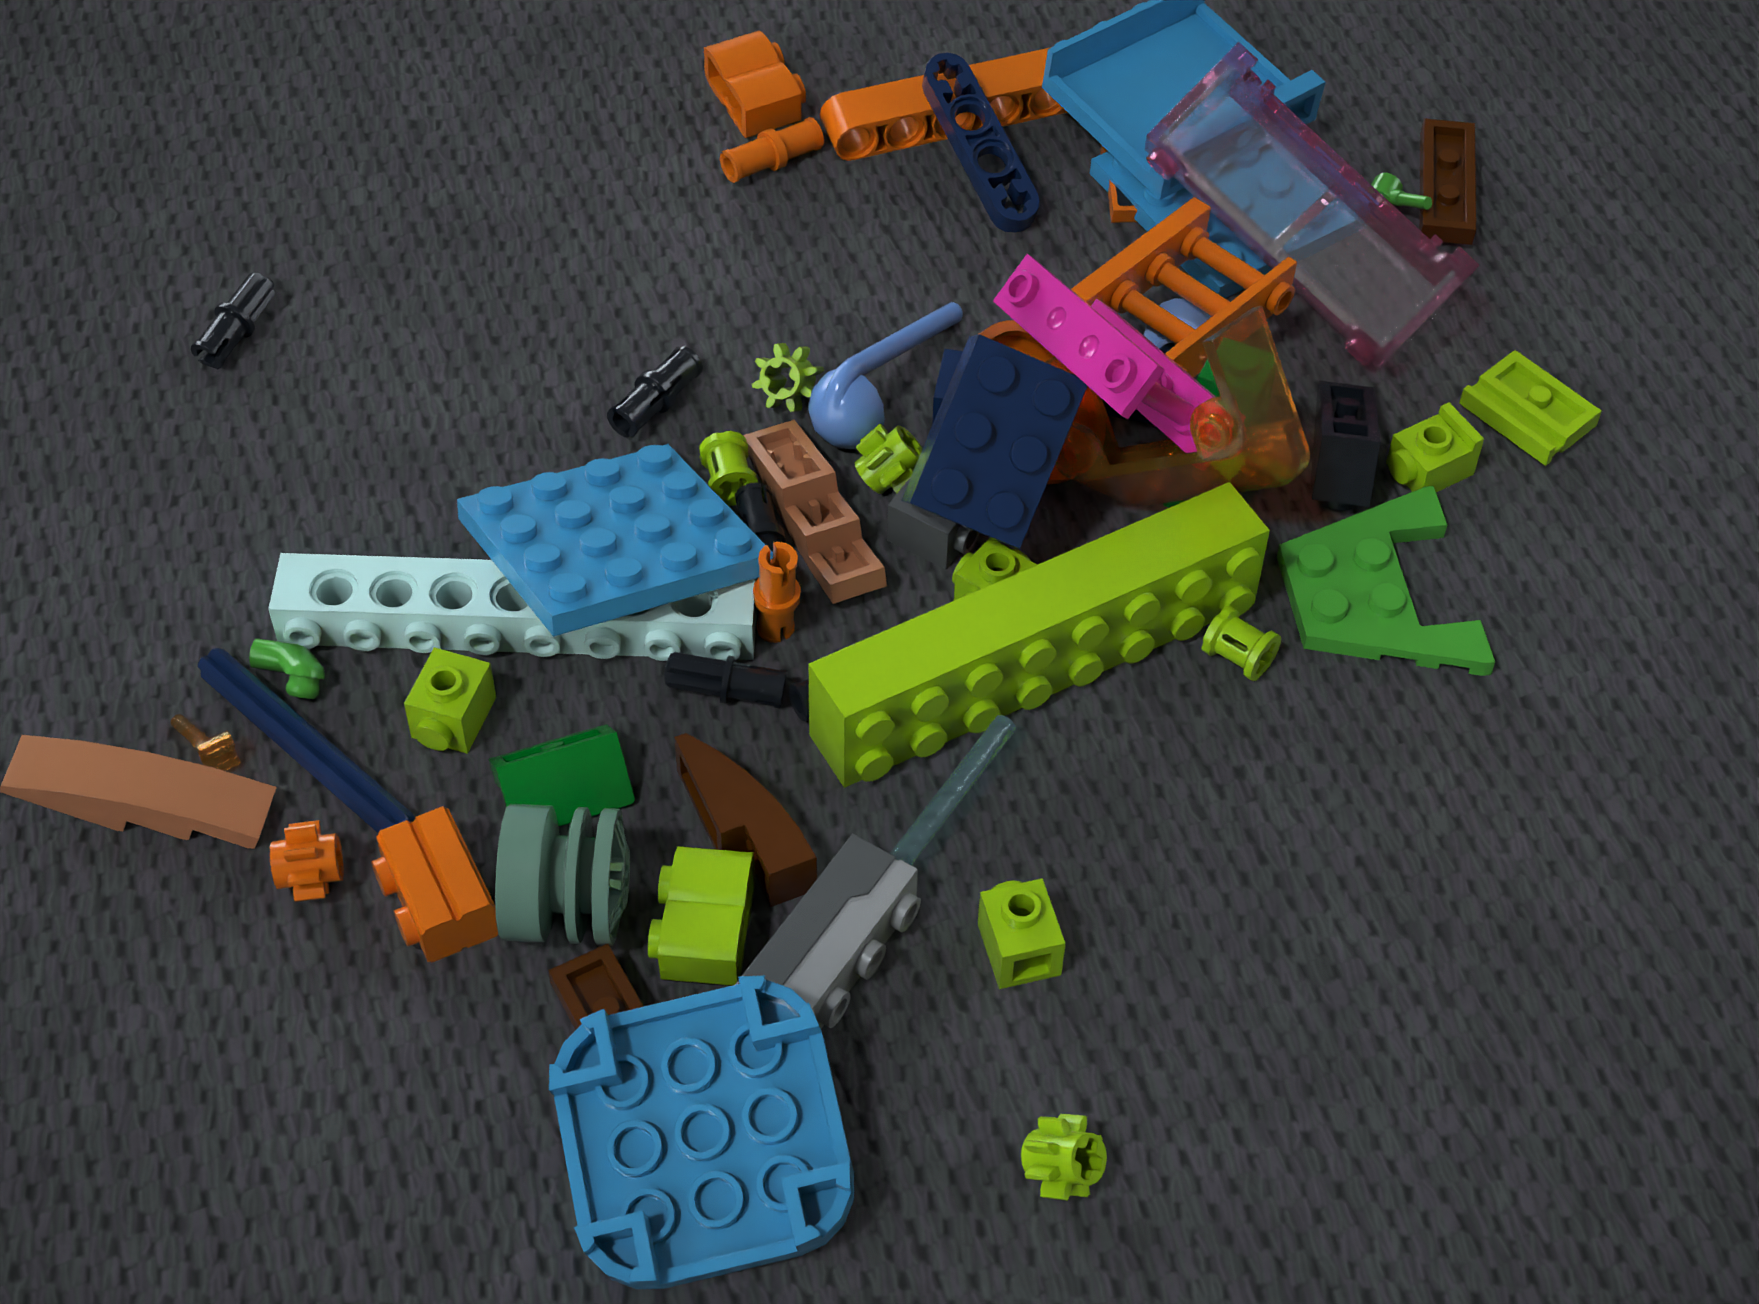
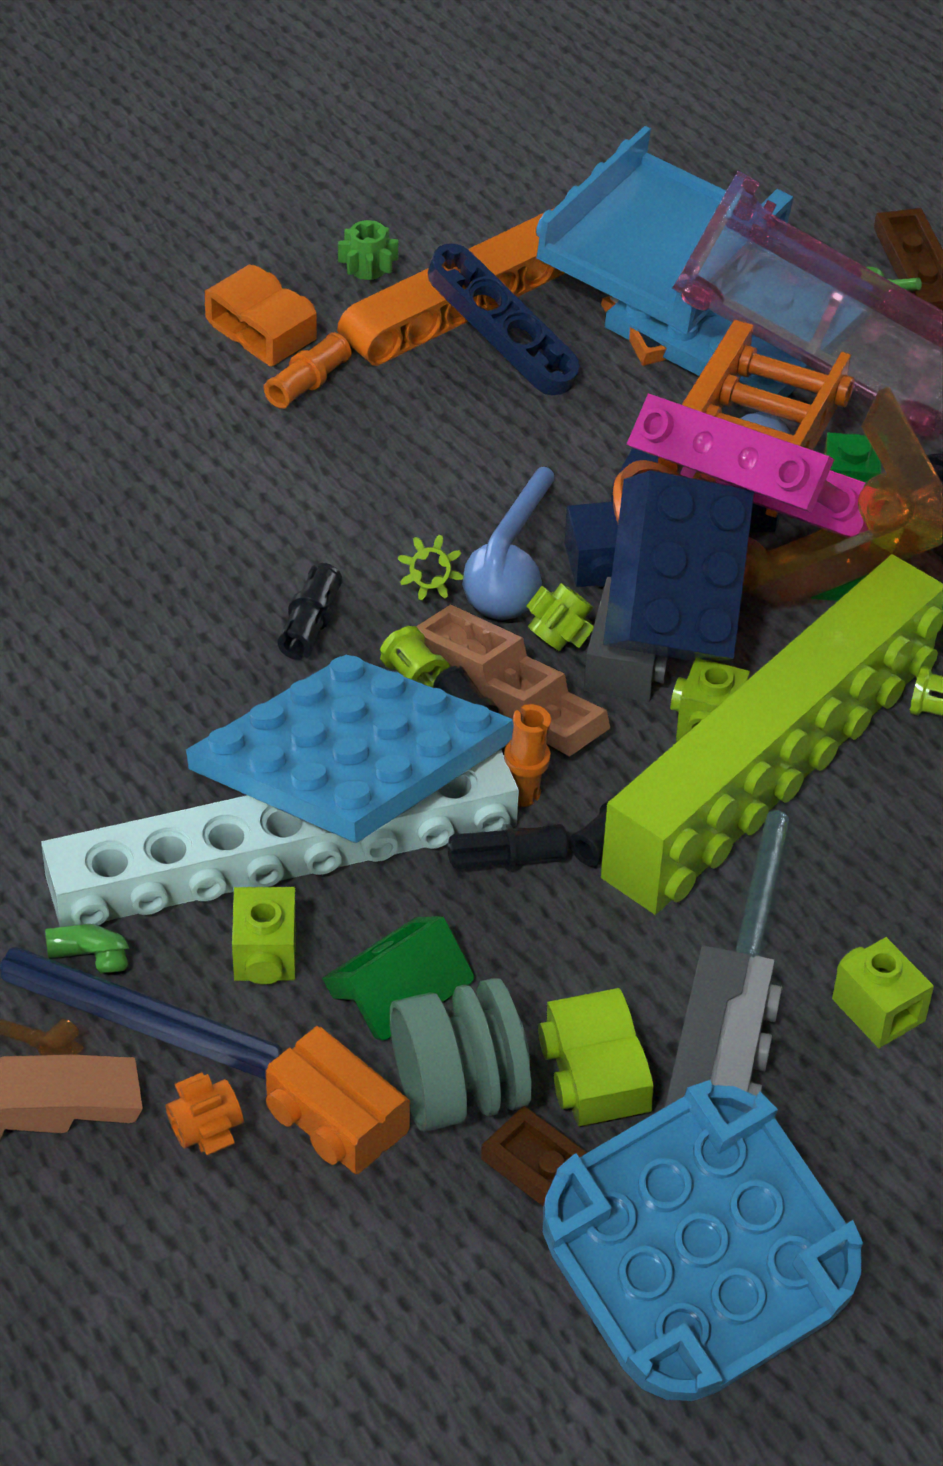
camera: 20 degrees left, 5 degrees down
reddish brown slope [674,733,817,907] -> none
none -> bright green gear [338,220,398,280]

